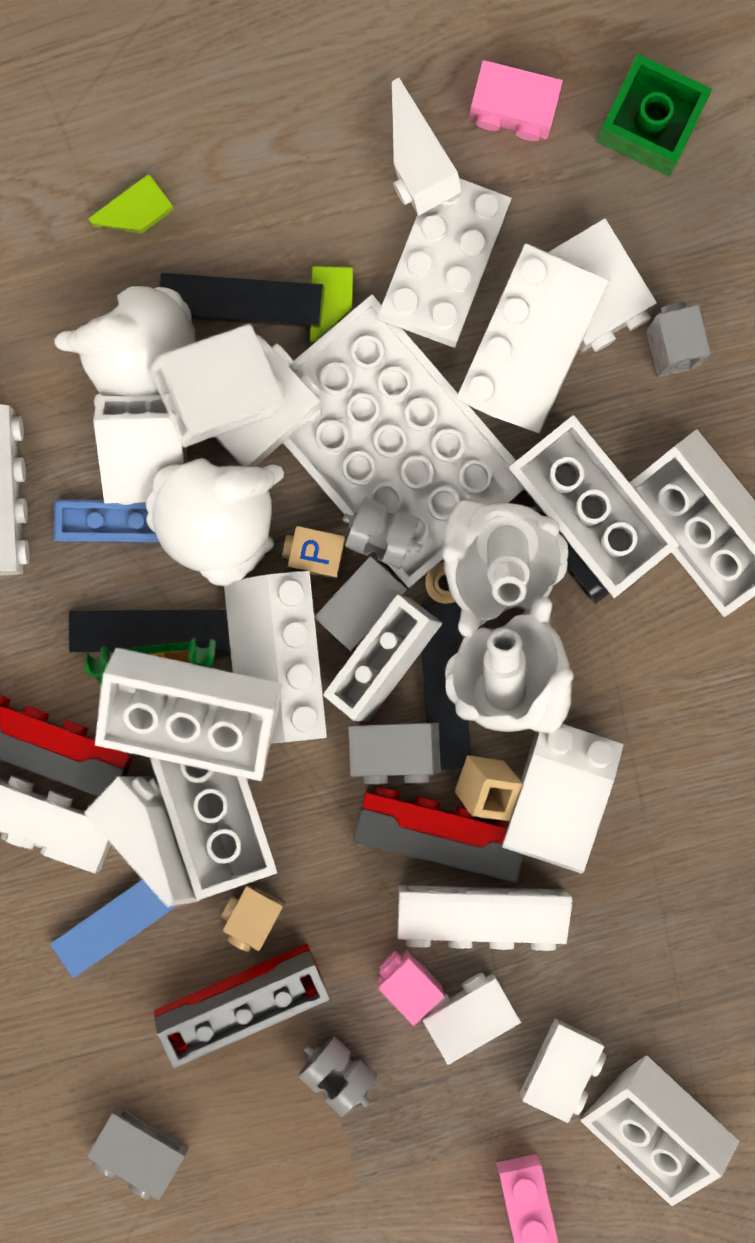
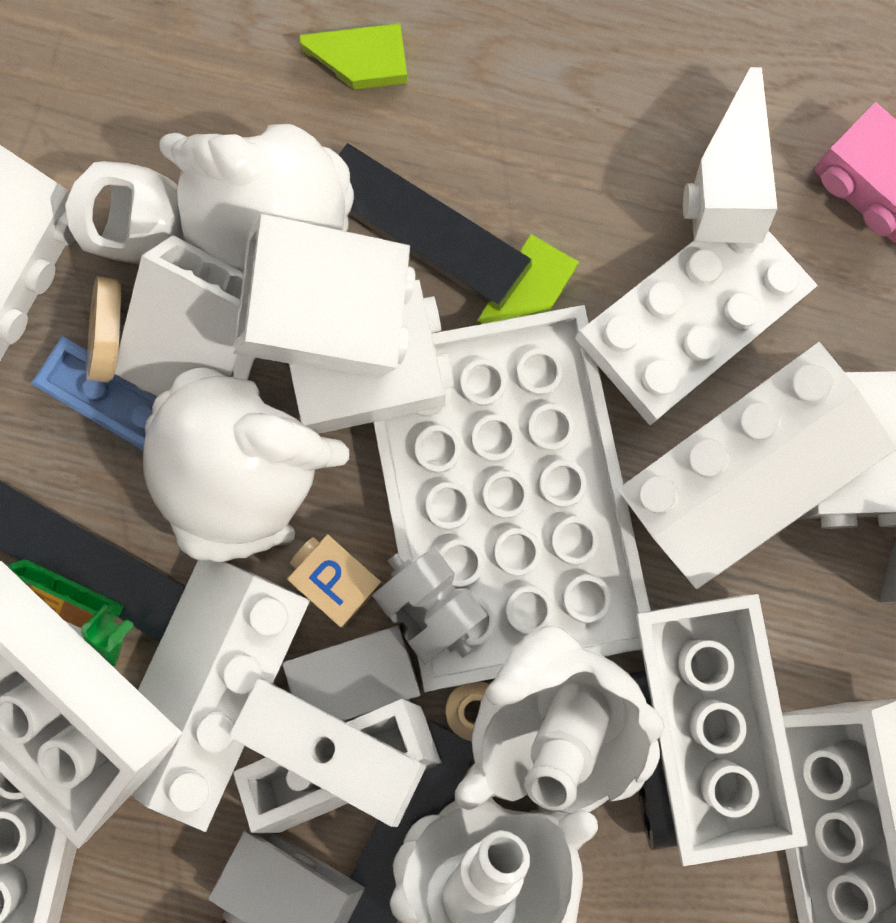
camera: 30 degrees right, 5 degrees down
none -> white piece [65,161,186,264]
none -> tan tile [86,276,121,383]
none -> white tile [228,678,427,827]

